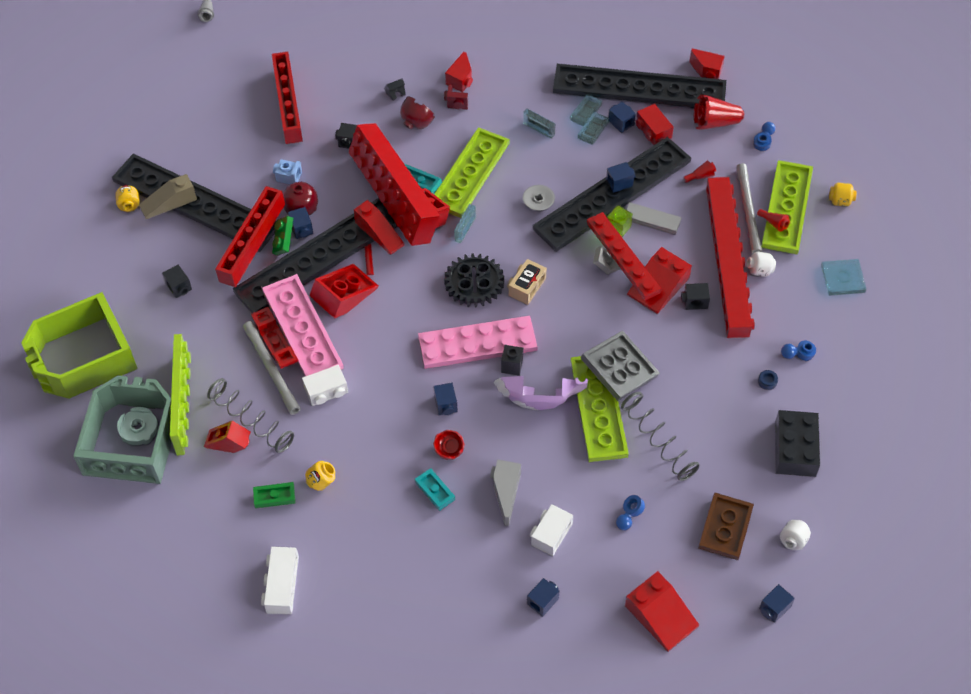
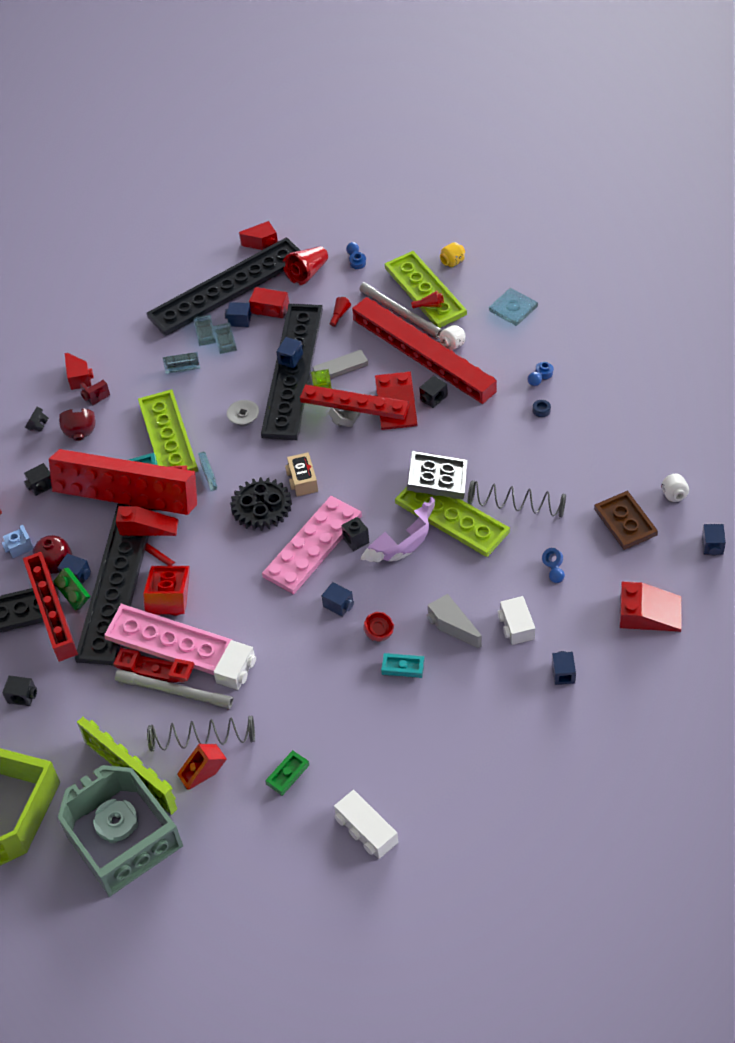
camera: 40 degrees left, 5 degrees down
yellow head [305,461,335,491] -> none
black brick [775,410,820,477] -> none

